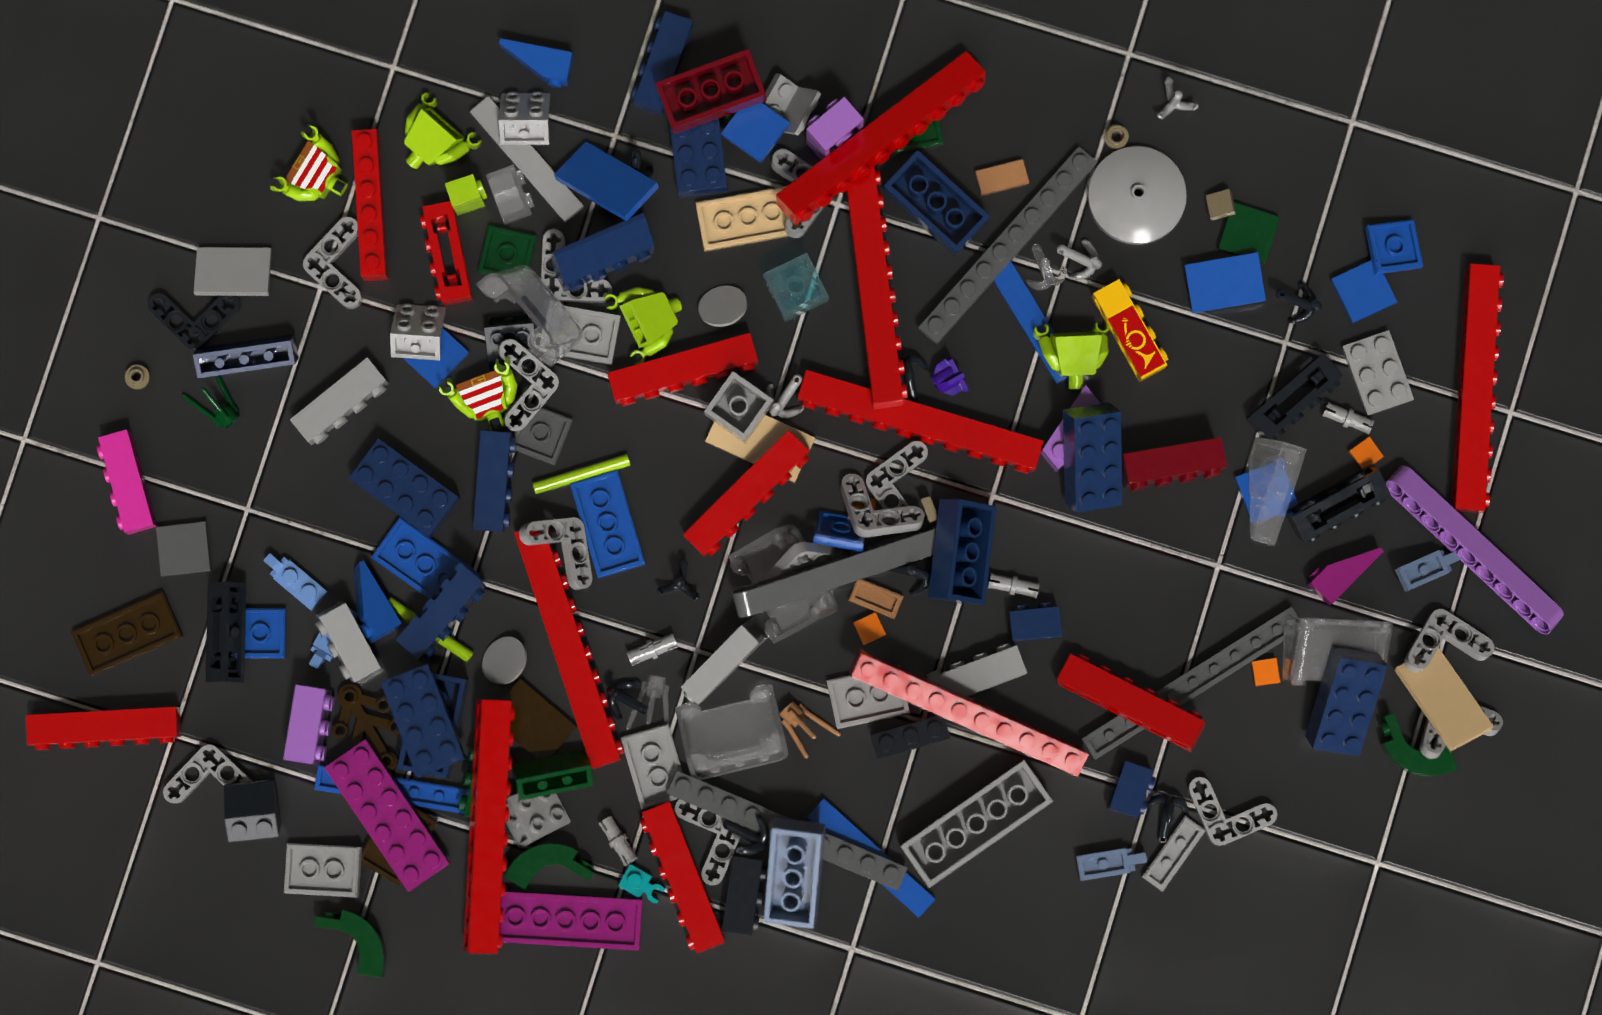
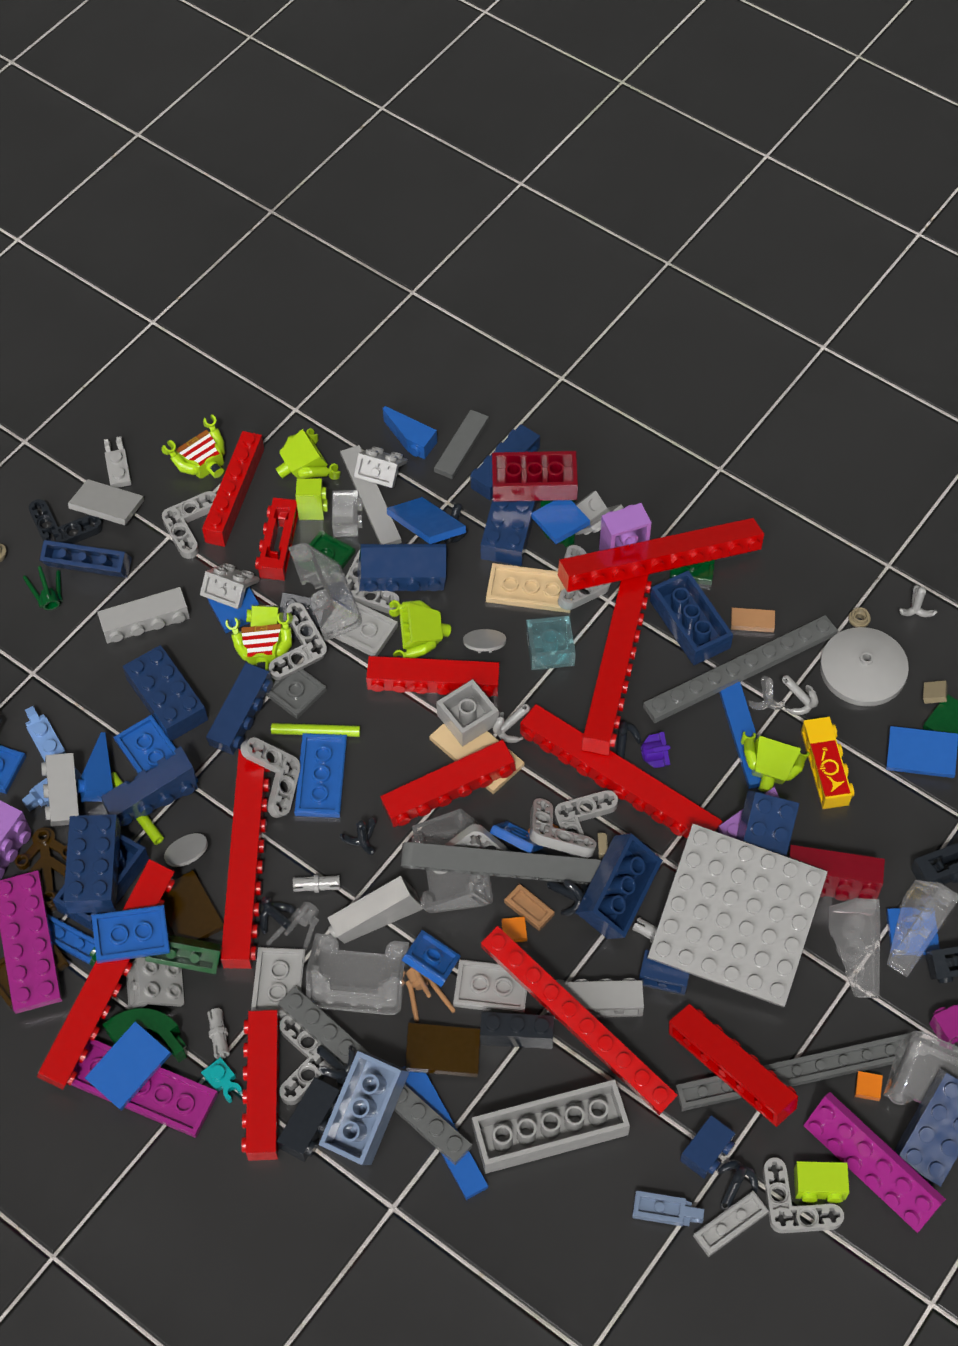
camera: 20 degrees right, 25 degrees down
none -> blue tile [85,1022,171,1111]
none -> blue tile [91,905,170,963]
none -> light grey hinge [104,436,132,488]
none -> lime brick [246,604,278,627]
none -> blue tile [402,930,461,987]
none -> dark brown tile [405,1023,480,1077]
none -> dark grey tile [434,410,489,479]
none -> light grey plate [647,824,828,1007]
none -> lime brick [794,1161,849,1203]
none -> magenta plate [804,1092,946,1233]
none -> clear wedge [828,898,880,998]

